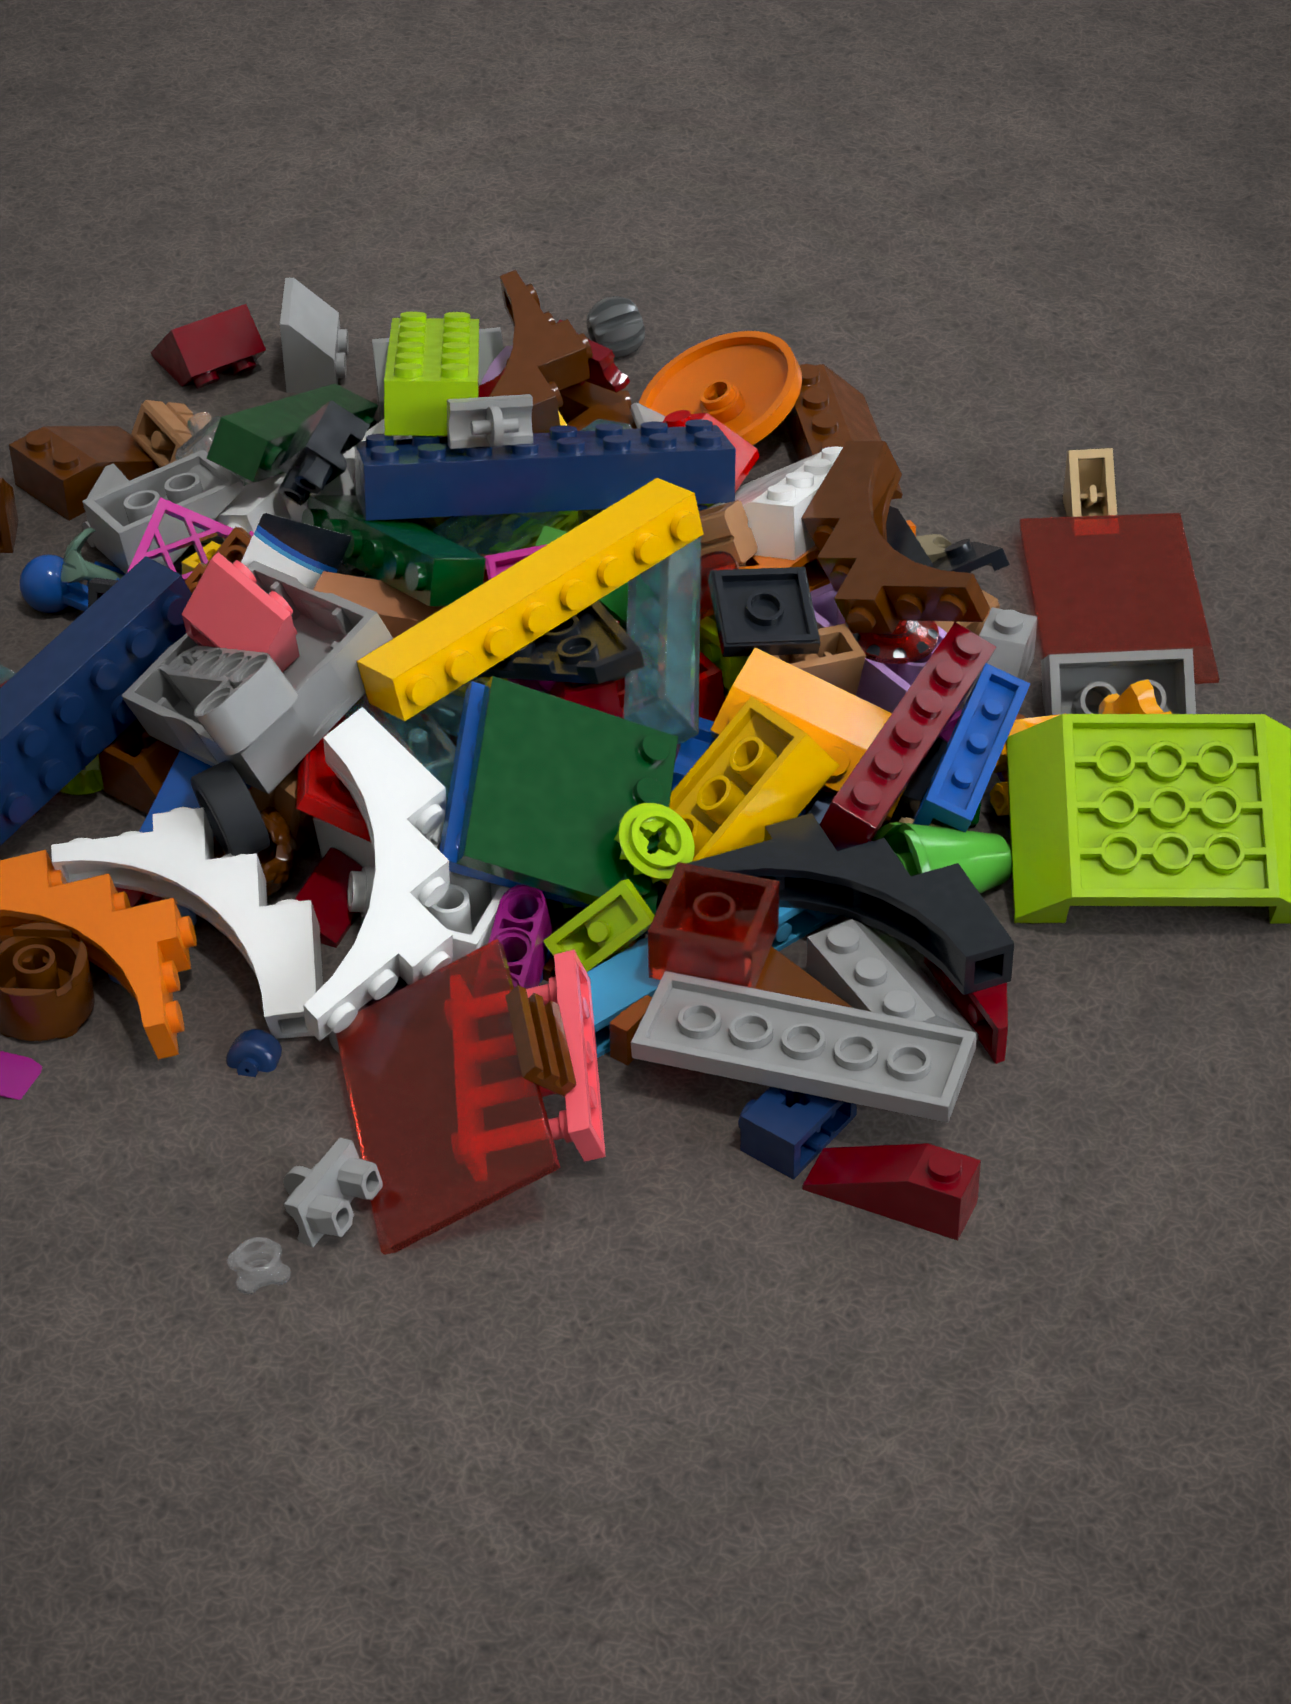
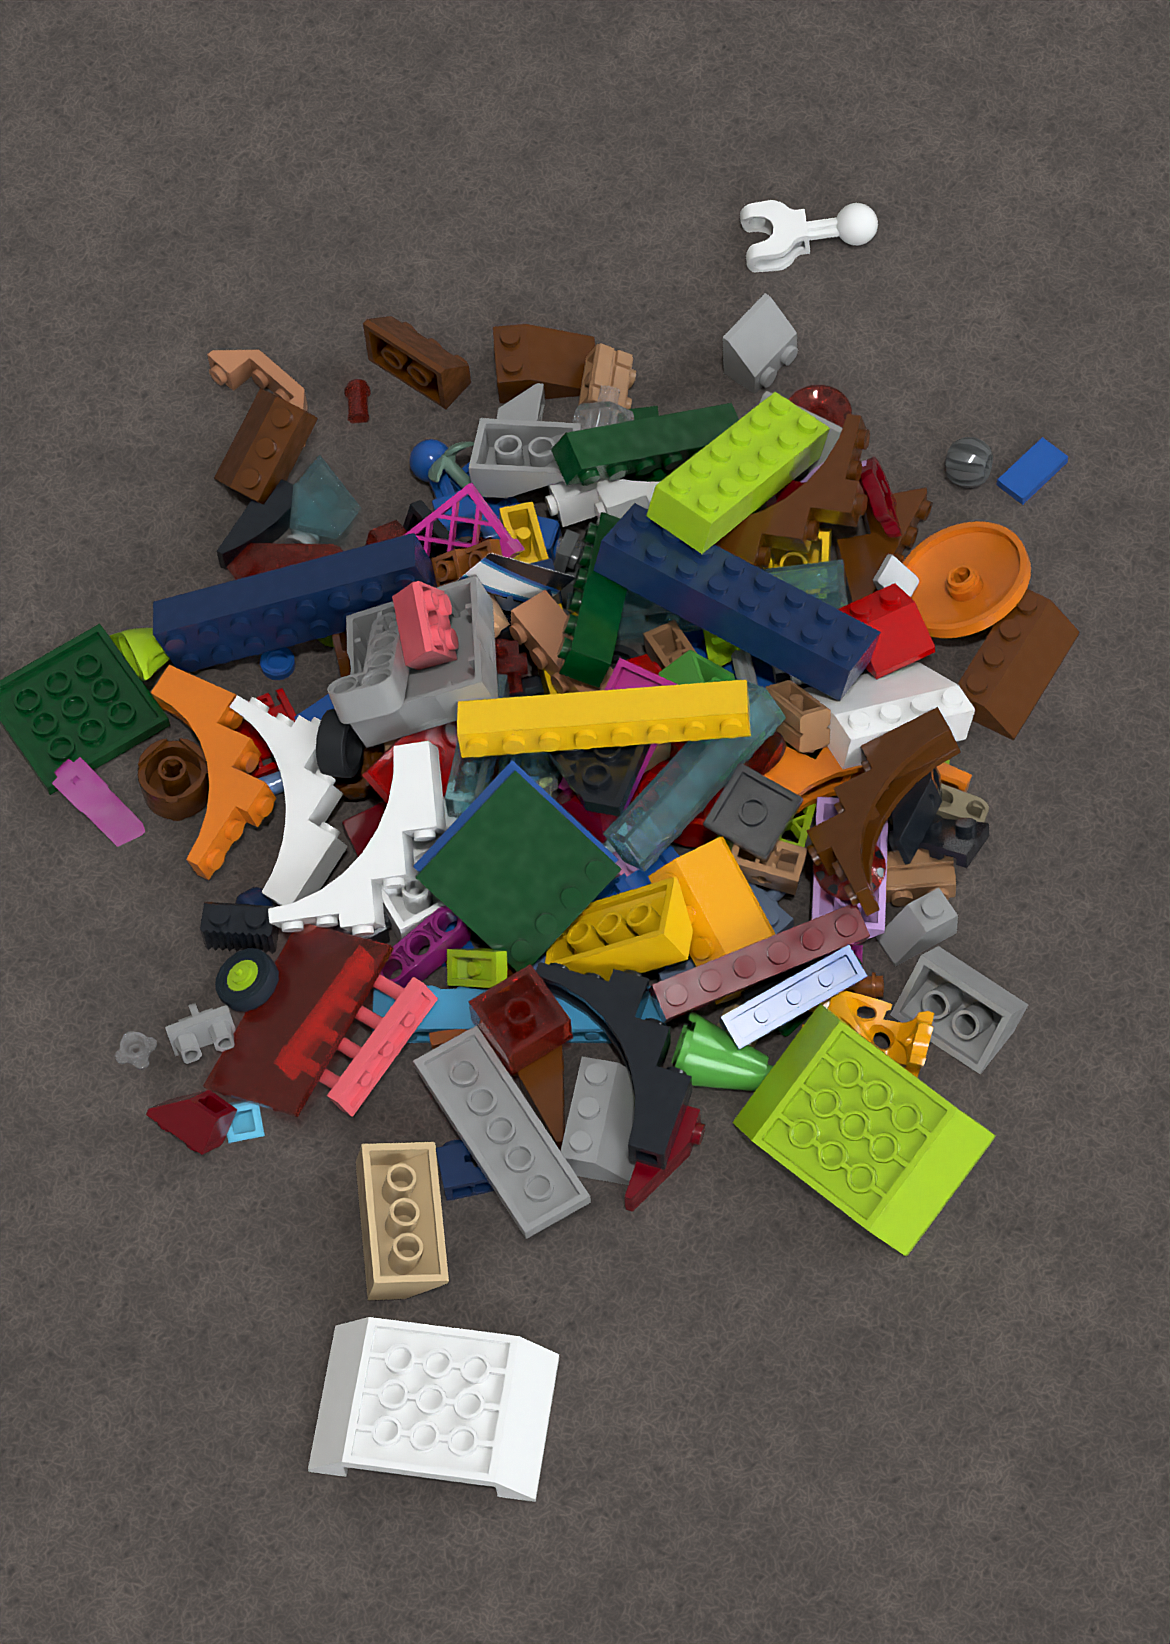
camera: 45 degrees right, 20 degrees up
dark red slope [150,304,266,389] -> none
black hips [278,400,370,506] -> none
light grey hips [447,394,533,449] -> none
reddish brown tile [506,985,577,1096] -> none
lime gear [614,803,695,883] -> none
dark red slope [802,1143,981,1241] -> none
clear red piece [1019,513,1220,684] -> none
tan slope [1063,448,1119,540] -> none
none -> dark red slope [146,1090,238,1155]
none -> black brick [200,902,279,954]
none -> black wheel [215,948,279,1012]
none -> medium azure slope [227,1097,265,1143]
none -> blue tile [260,647,295,680]
none -> white slope [308,1317,559,1502]
none -> tan slope [356,1142,449,1300]
none -> white piece [740,200,878,273]
none -> blue tile [997,437,1068,505]

